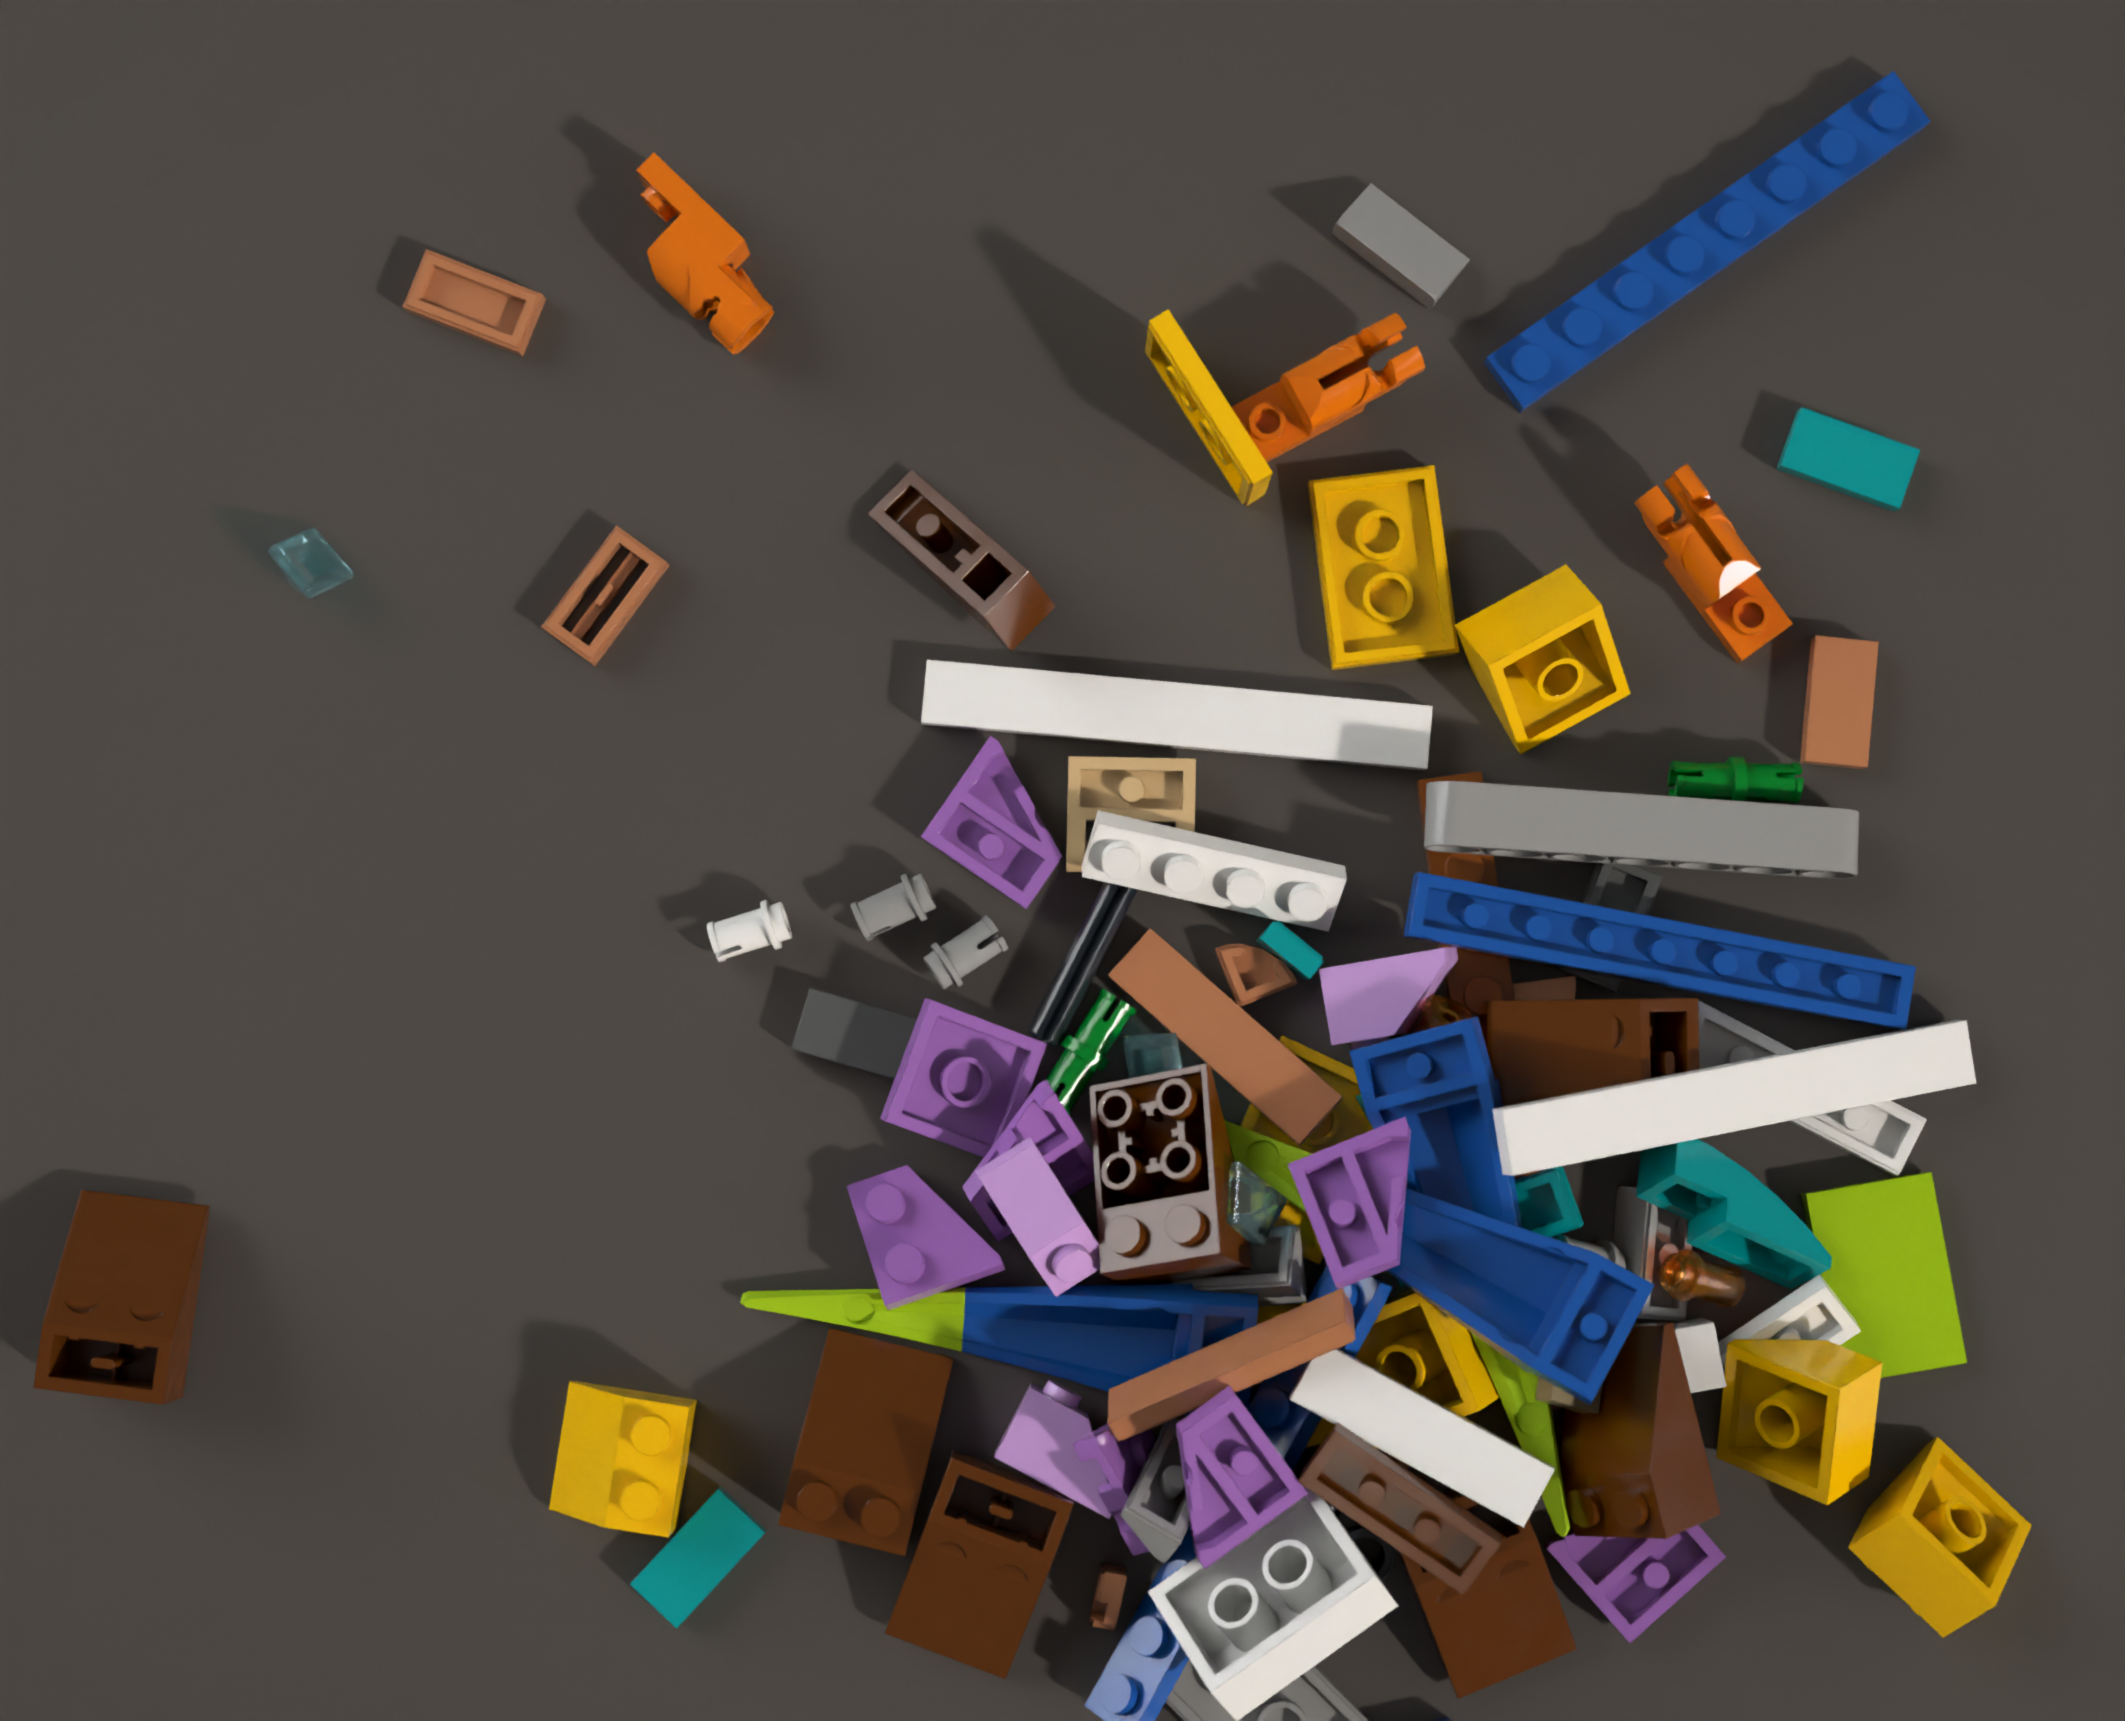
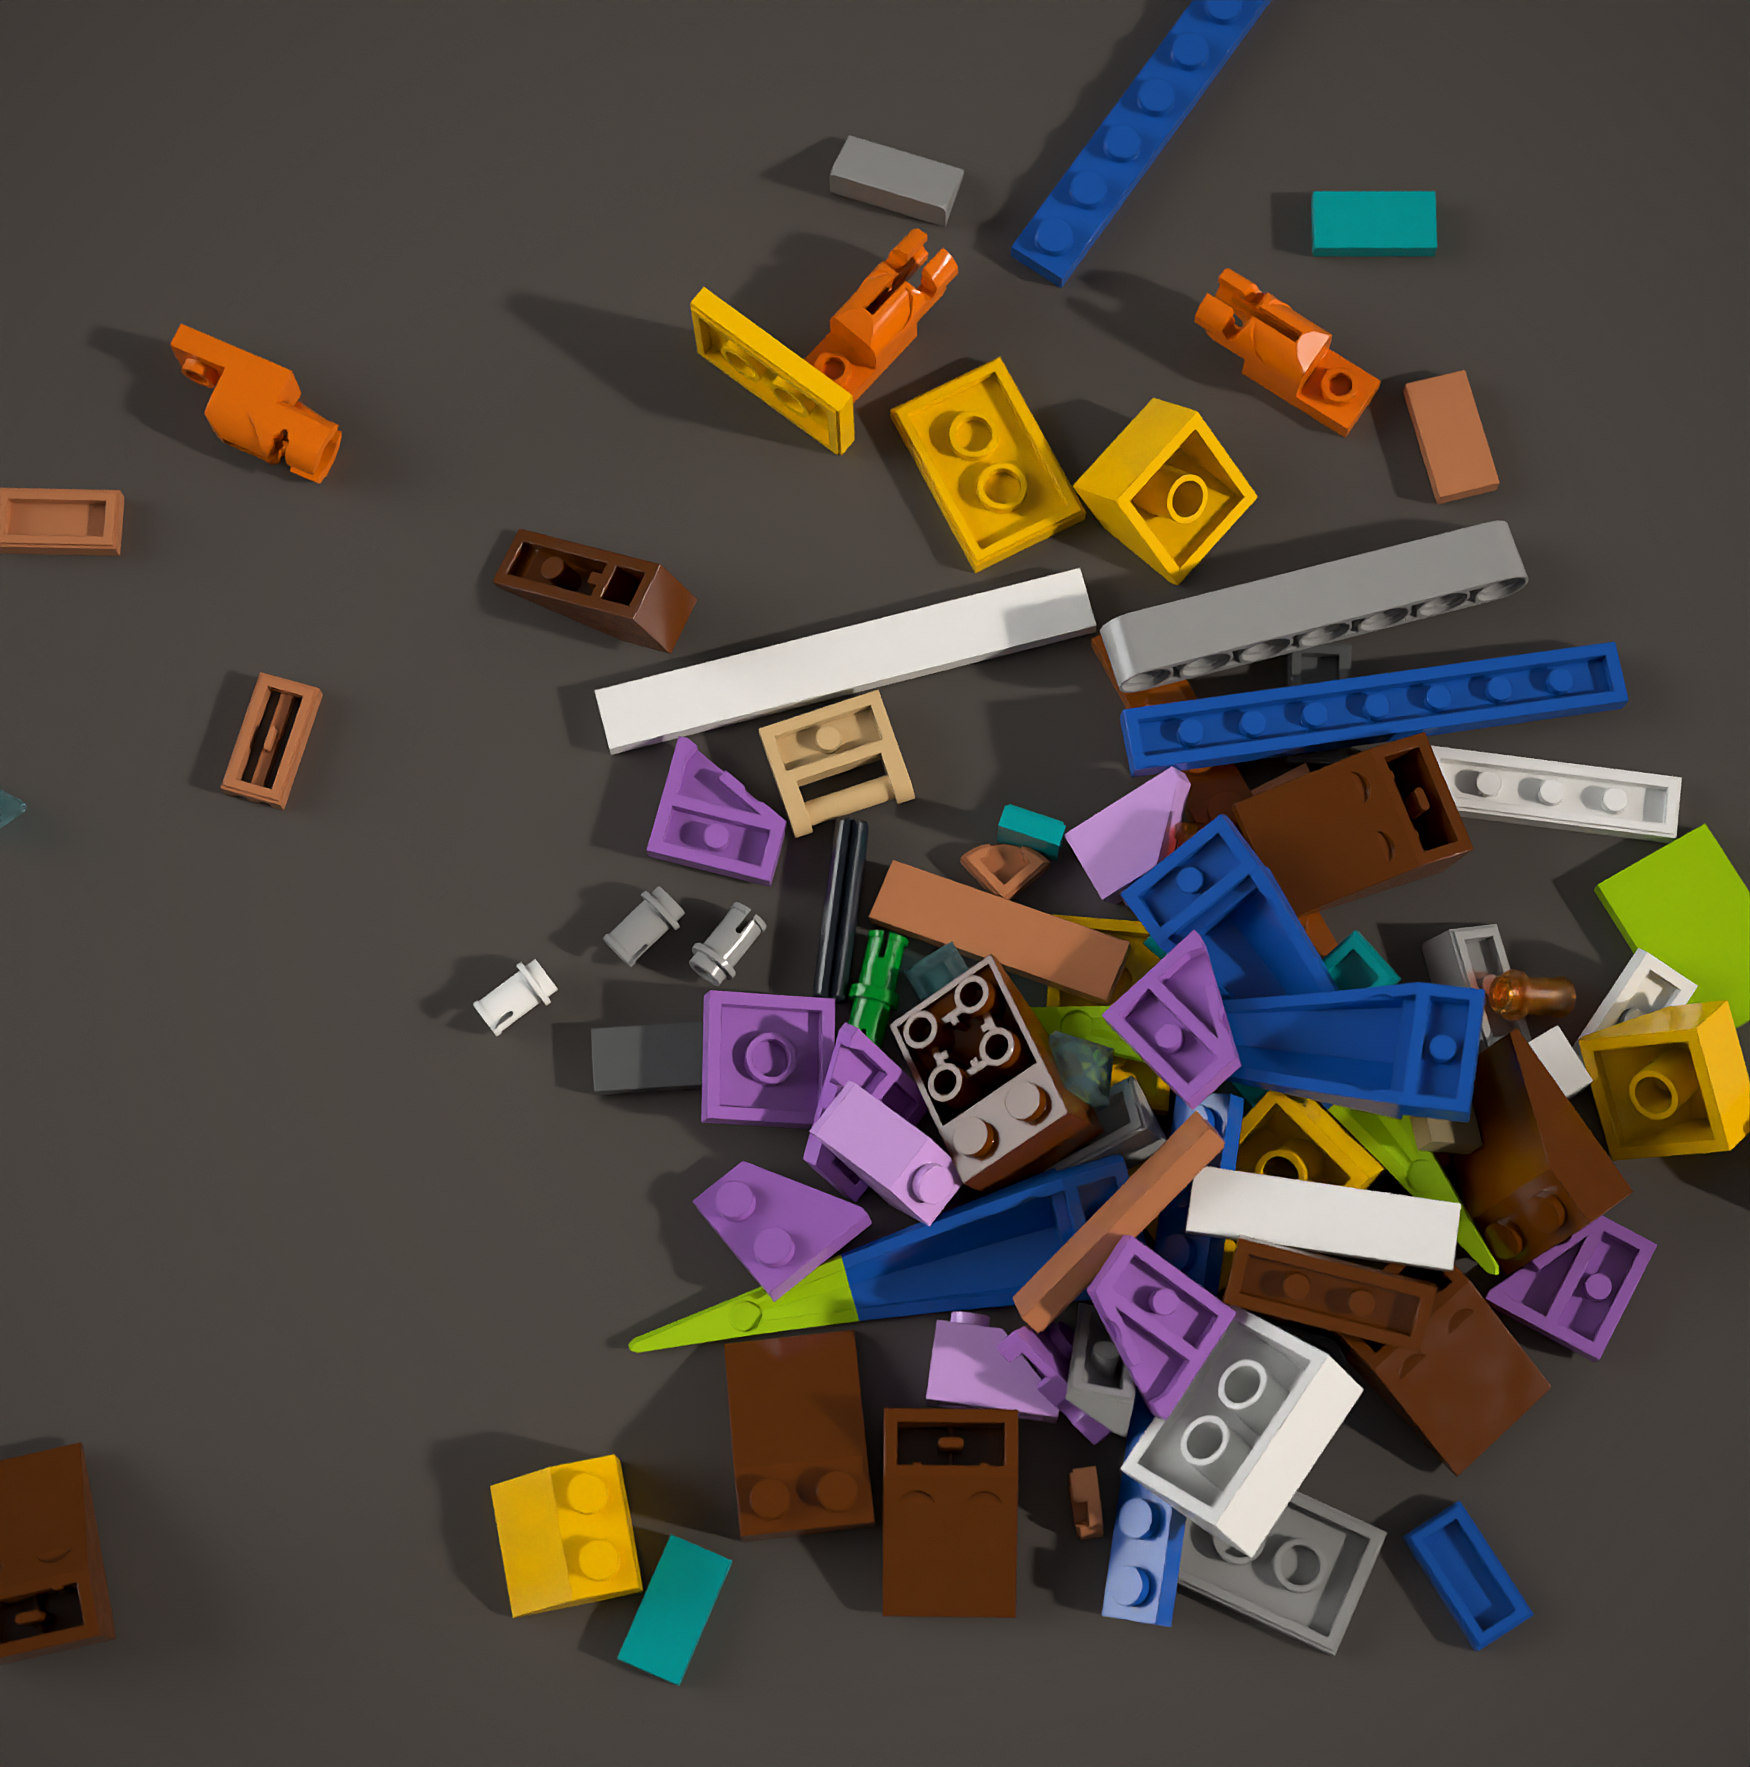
camera: 15 degrees left, 10 degrees down
white plate [1082,810,1347,932] -> none
white tile [1492,1020,1976,1176] -> none
teal slope [1636,1139,1832,1289] -> none
green pin [1668,756,1804,804] -> none

